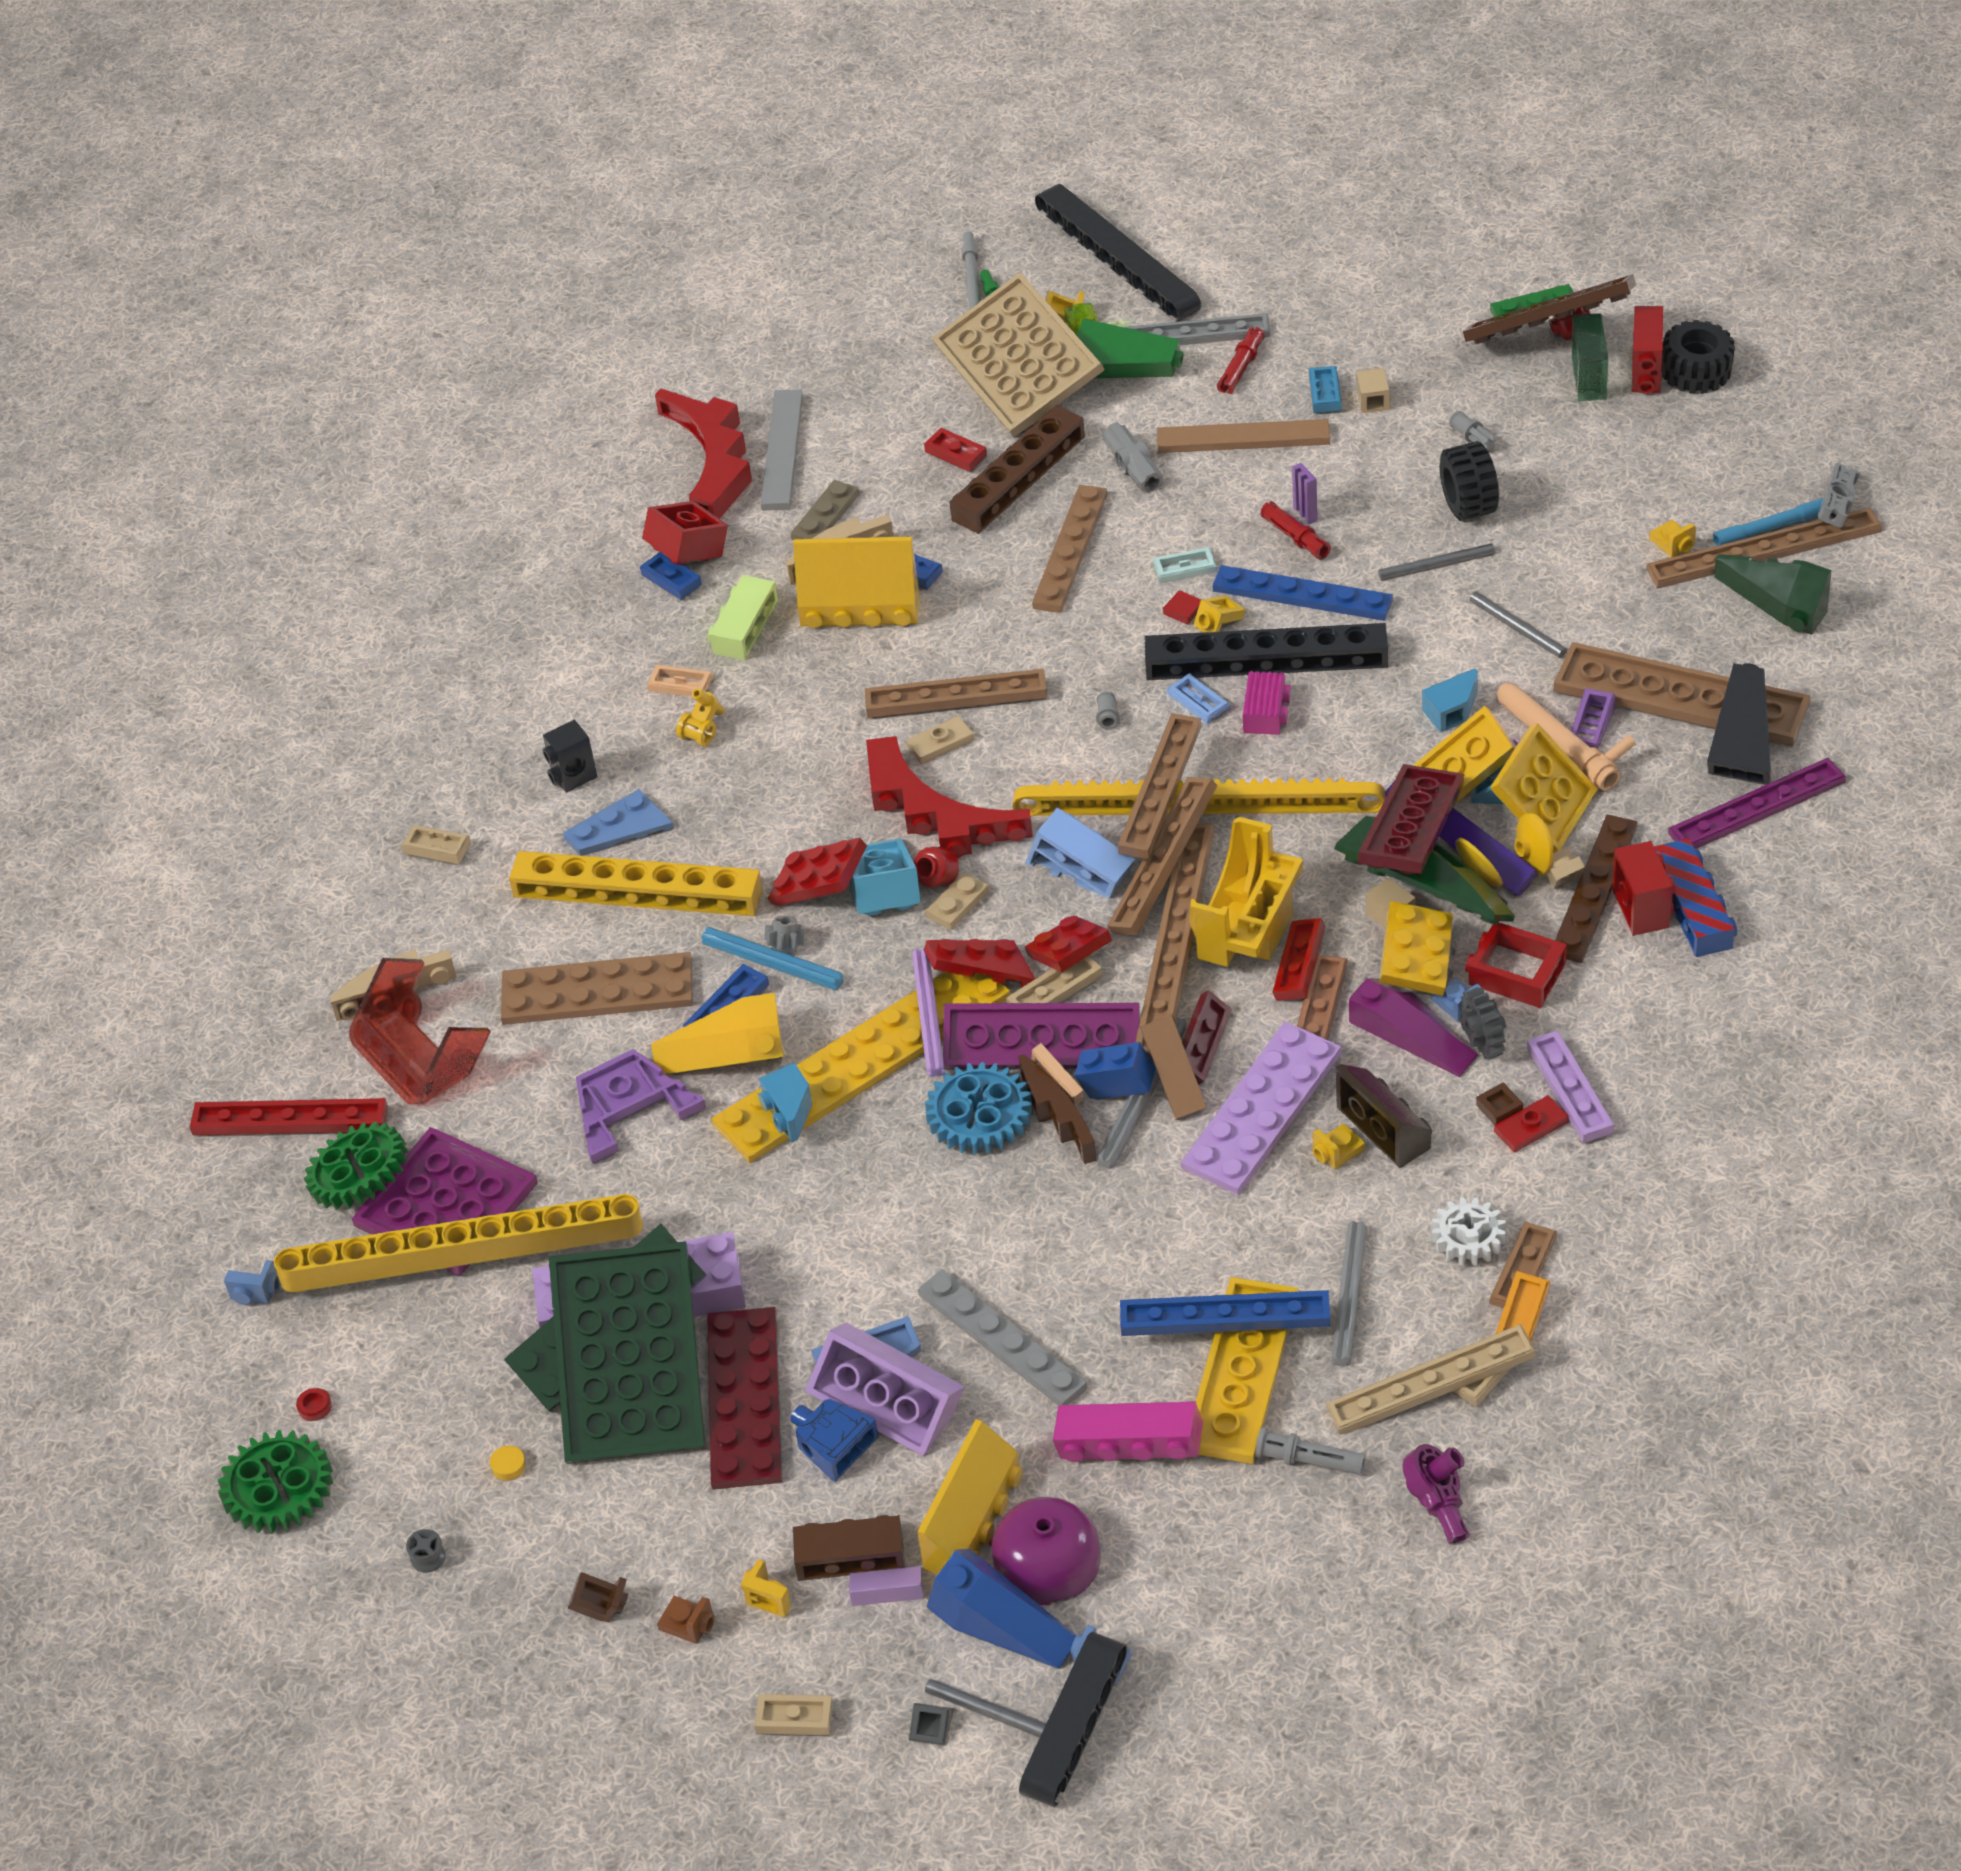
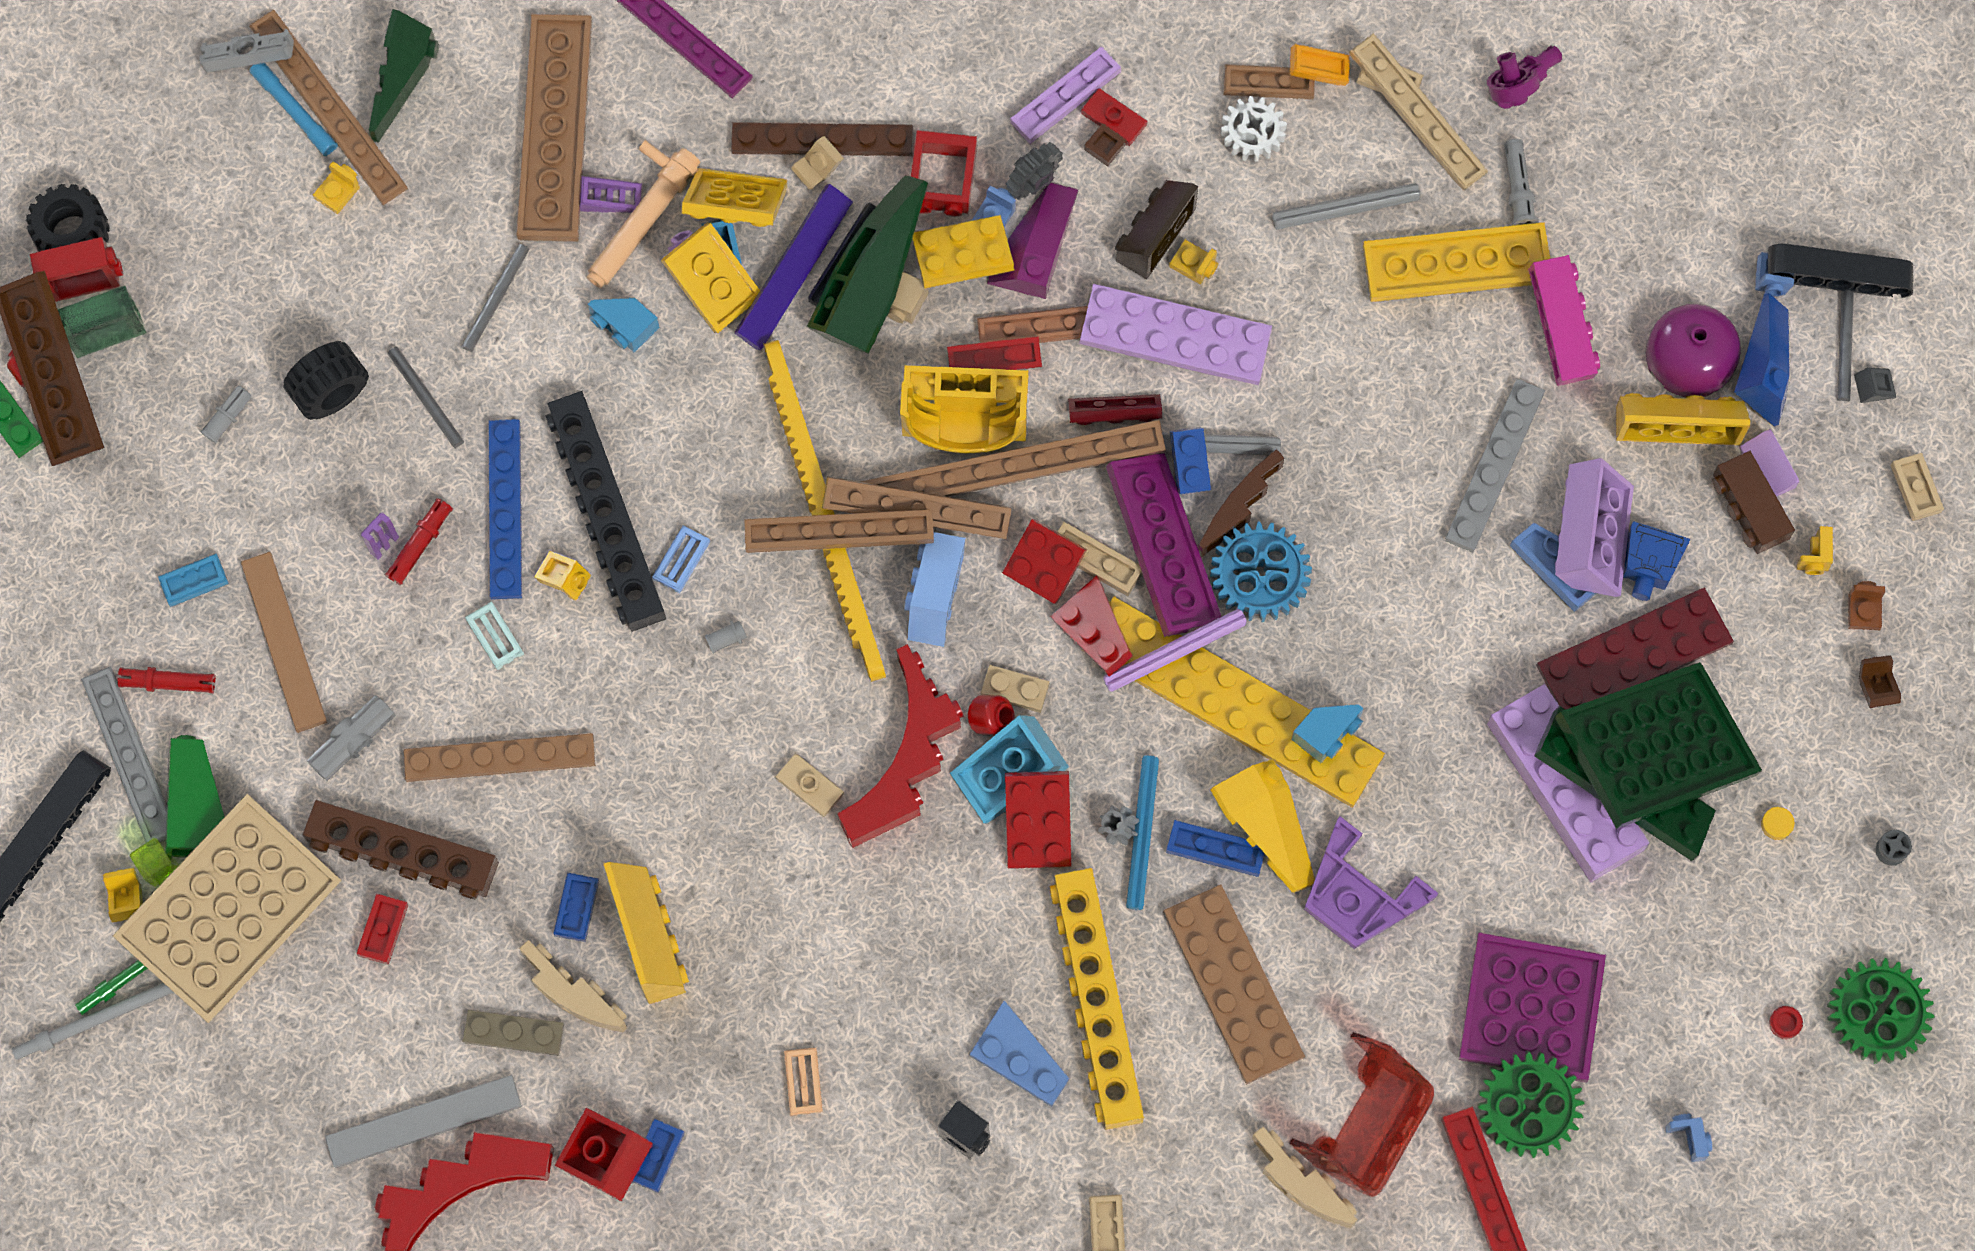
camera: 115 degrees left, 25 degrees up
yellow beam [274,1194,644,1292] -> none
yellow piece [676,688,725,747] -> none
yellowish green brick [708,575,778,660] -> none
medium nougat plate [864,669,1047,718] -> none
light nougat tile [1031,1043,1083,1107] -> none
blue plate [1120,1290,1331,1336] -> none
medium nougat tile [1140,1015,1207,1120] -> none
red tile [1163,590,1202,625] -> none
dark pink brick [1242,671,1291,735] -> none
tan brick [1356,368,1390,413] -> none
dark red plate [1358,764,1464,874] -> none
yellow dish [1455,838,1503,888] -> none
yellow dish [1515,813,1553,876] -> none
red brick [1612,841,1676,936] -> none
blue brick [1654,838,1737,957] -> none
black slope [1707,663,1772,785] -> none

